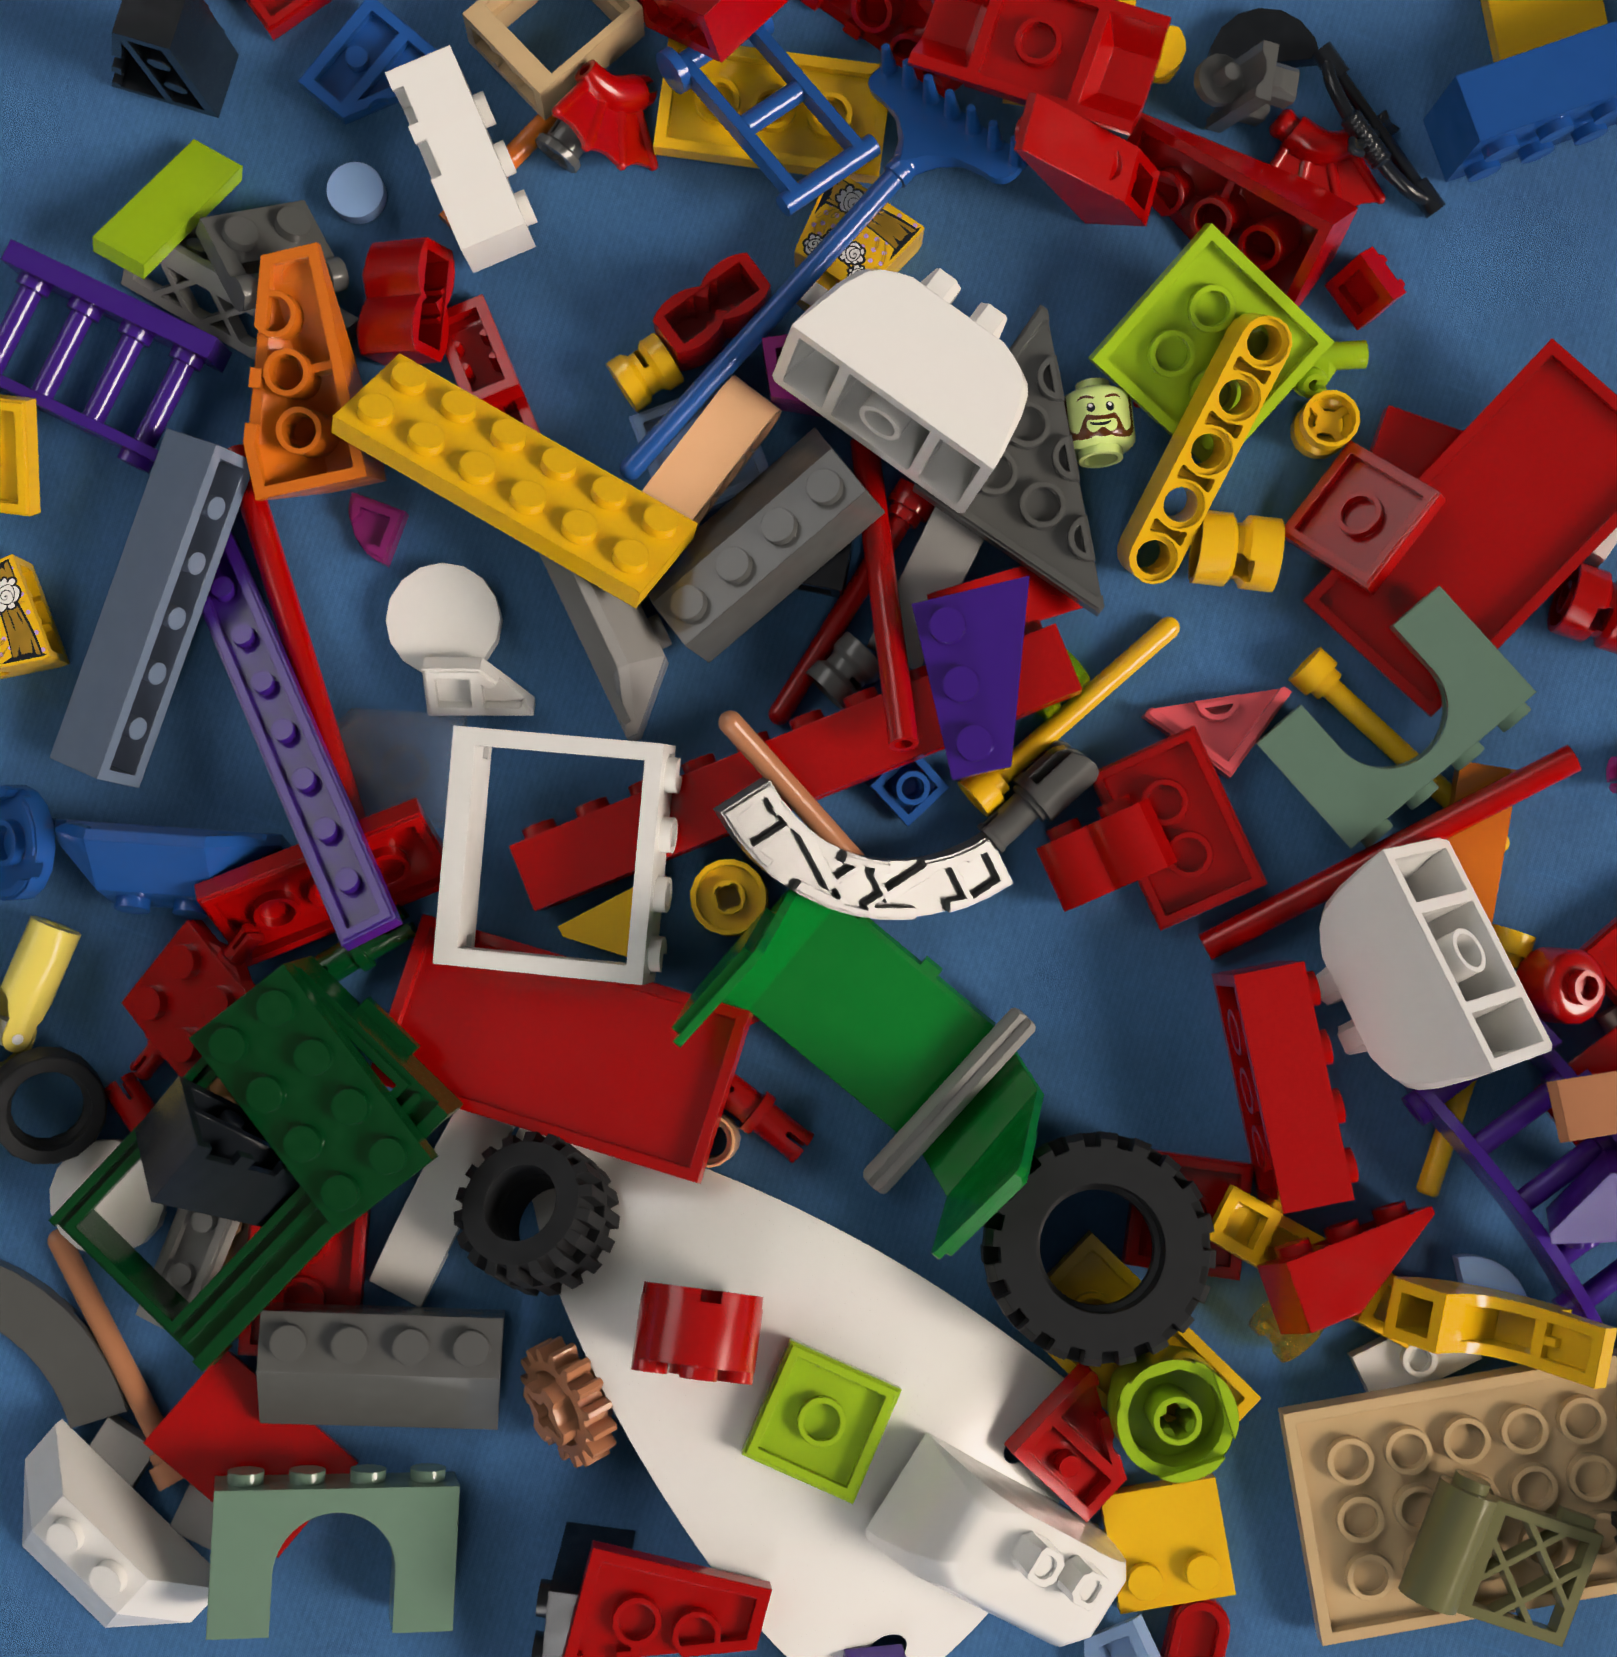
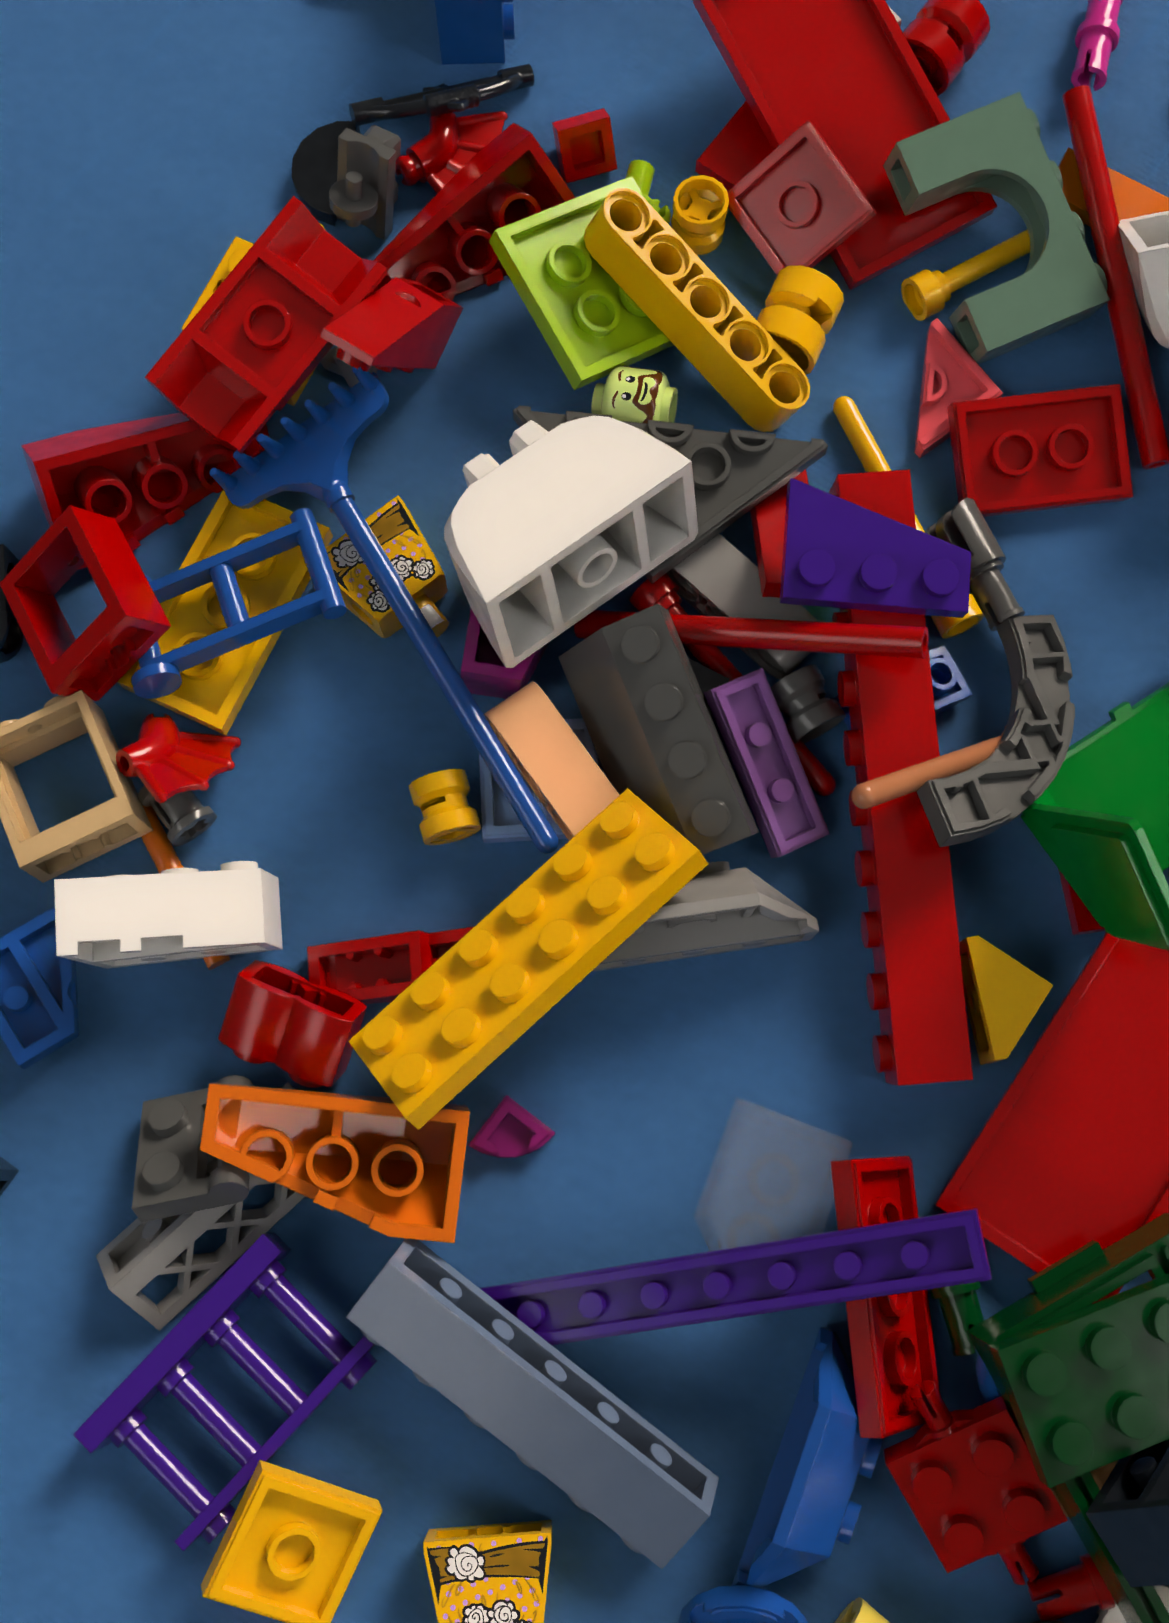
camera: 75 degrees left, 10 degrees down
lime tile [92,139,243,280] -> none
red piece [227,444,366,820] -> none
light blue tile [327,162,387,224] -> none
white tile [386,563,503,673] -> none
white tile [422,657,536,716] -> none
white window [433,725,683,985] -> none
red brick [652,252,772,371] -> none
yellow wheel [690,859,769,937] -> none
red brick [1036,794,1177,912] -> none
none -> medium lavender tile [703,668,830,858]

